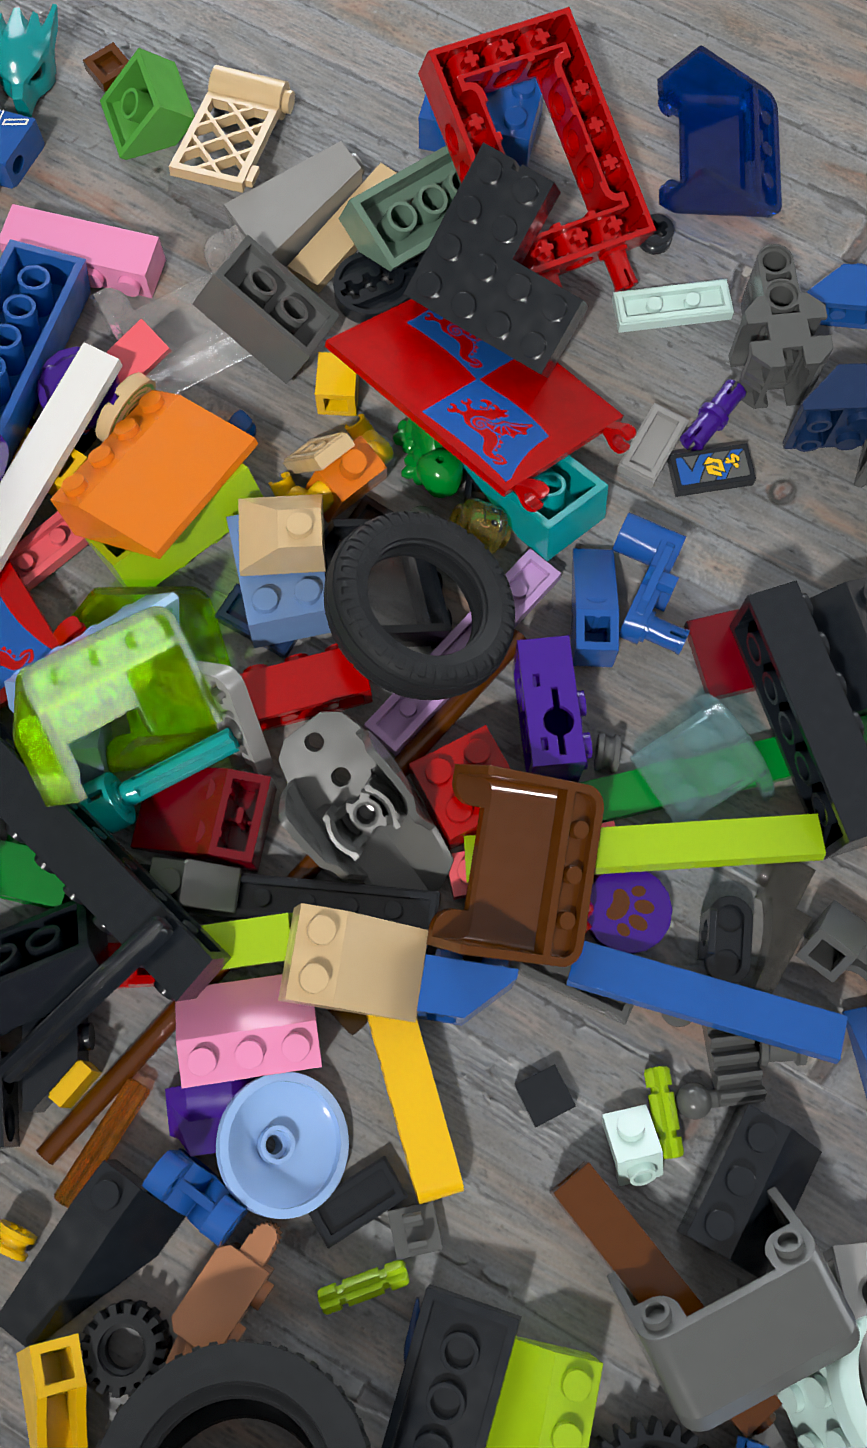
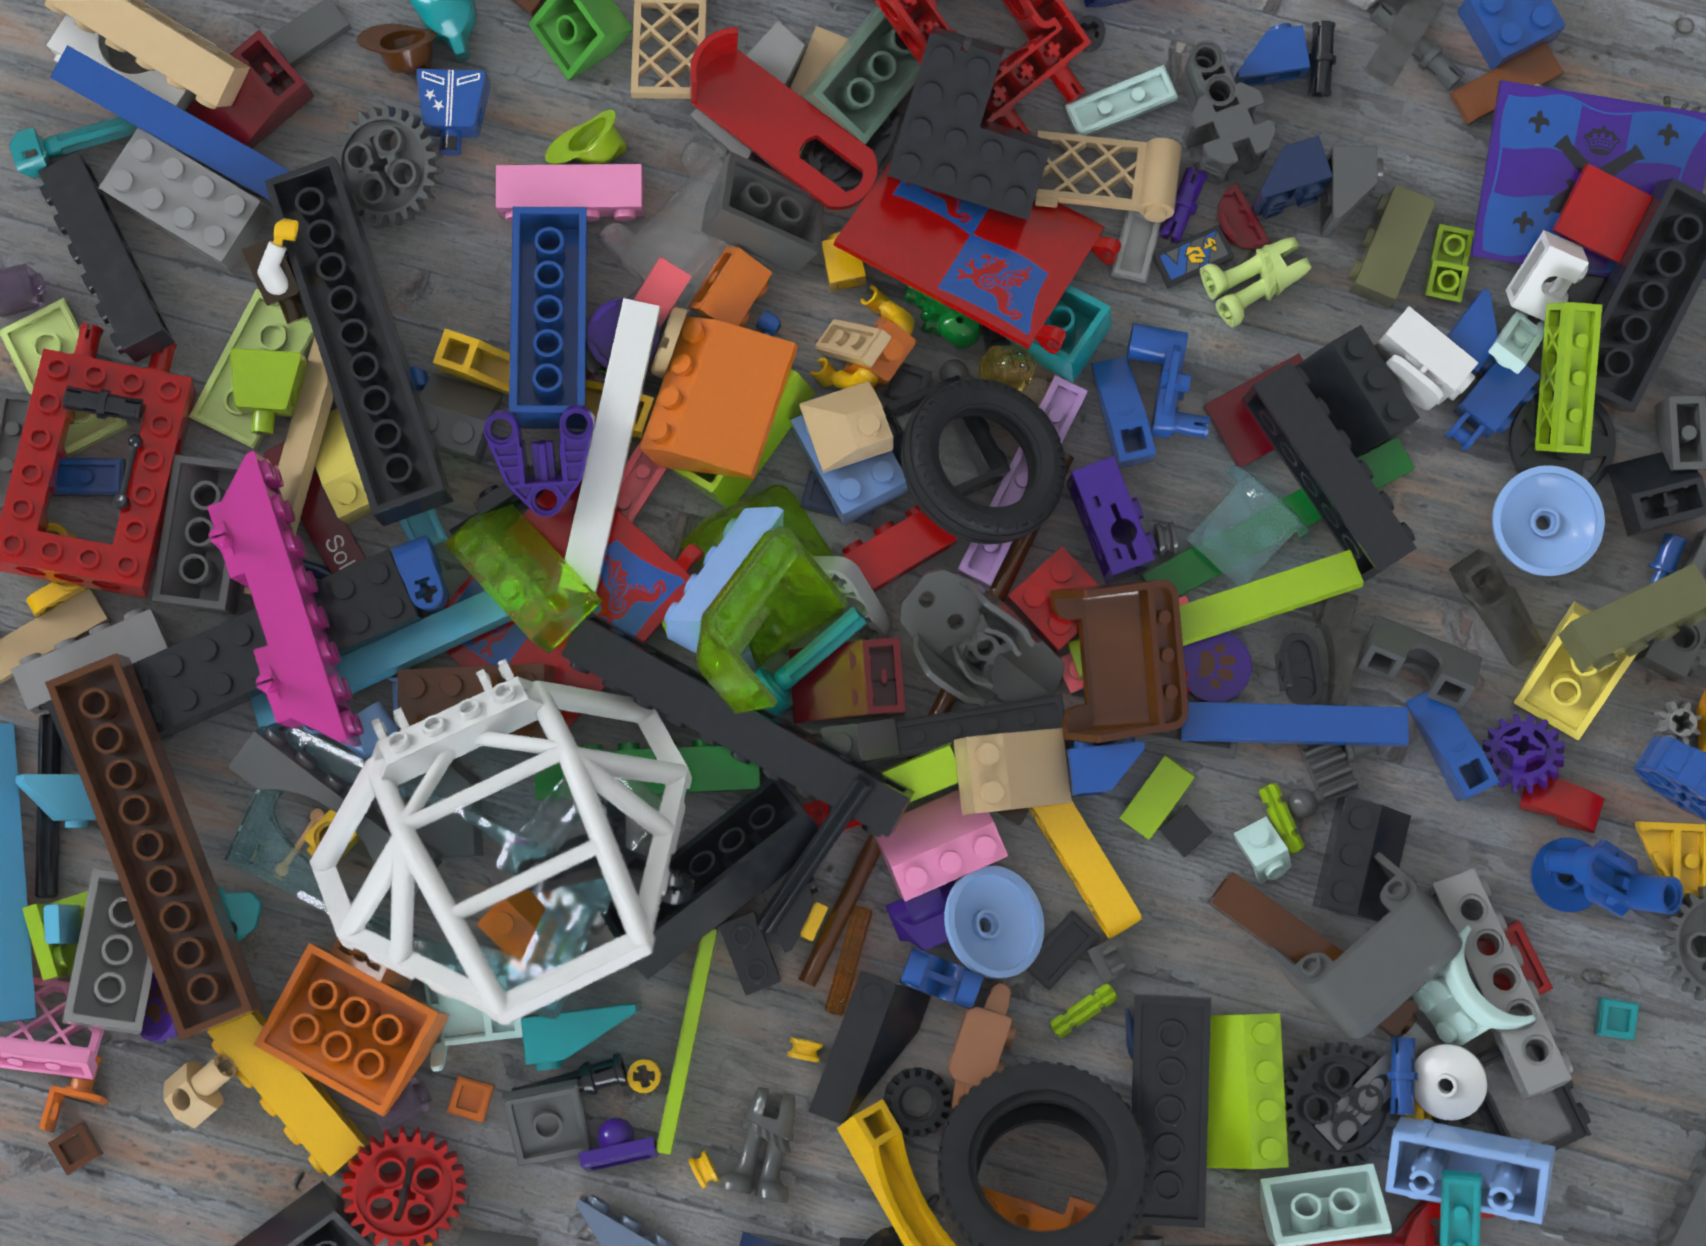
camera: 15 degrees left, 10 degrees up
none -> lime piece [545,109,627,165]
none -> orange brick [687,247,773,327]
none -> red piece [690,27,878,210]
none -> tan piece [1035,130,1182,223]
none -> lime slope [1119,754,1195,840]
none -> yellowish green piece [1200,237,1312,328]
none -> dark red plate [1217,181,1272,251]

